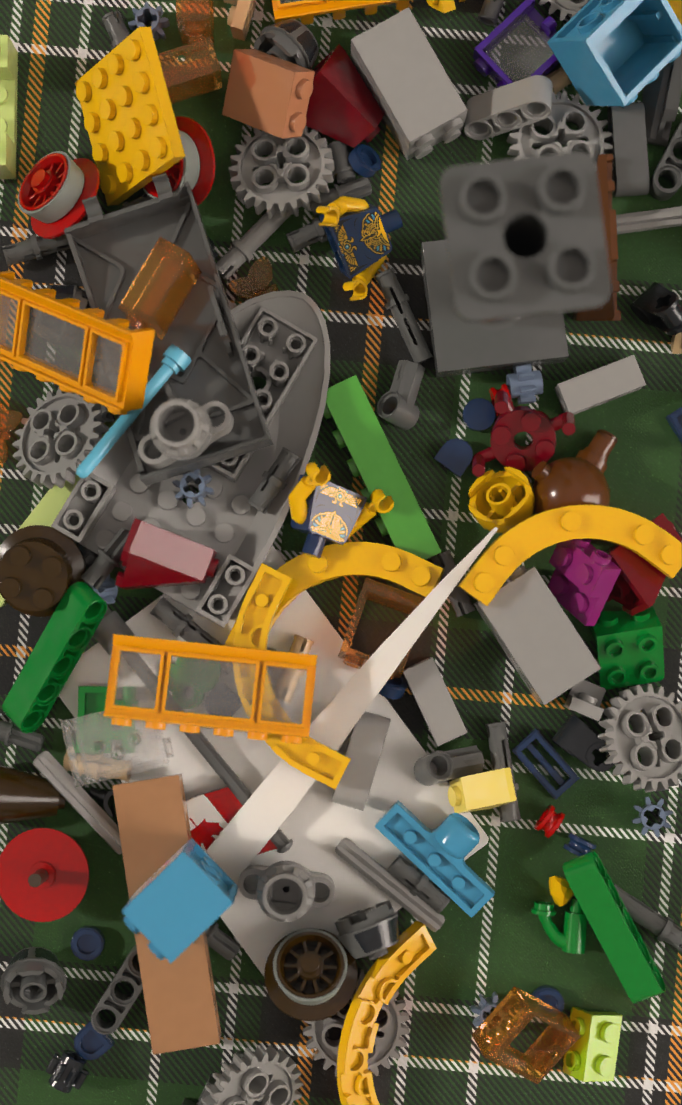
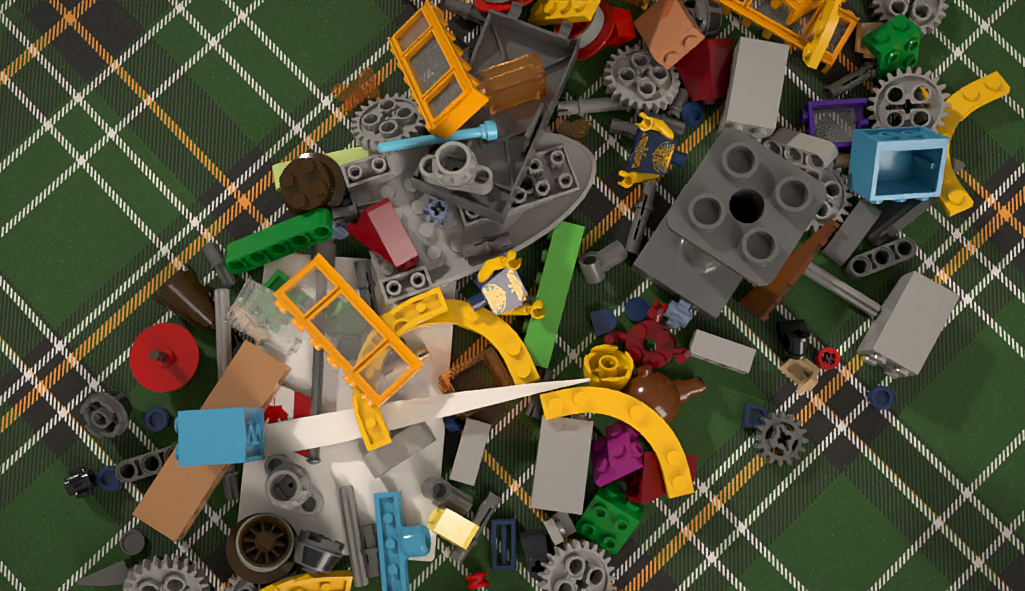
camera: 45 degrees right, 5 degrees down
none -> dark grey piece [120,529,146,555]
none -> red brick [604,7,636,47]

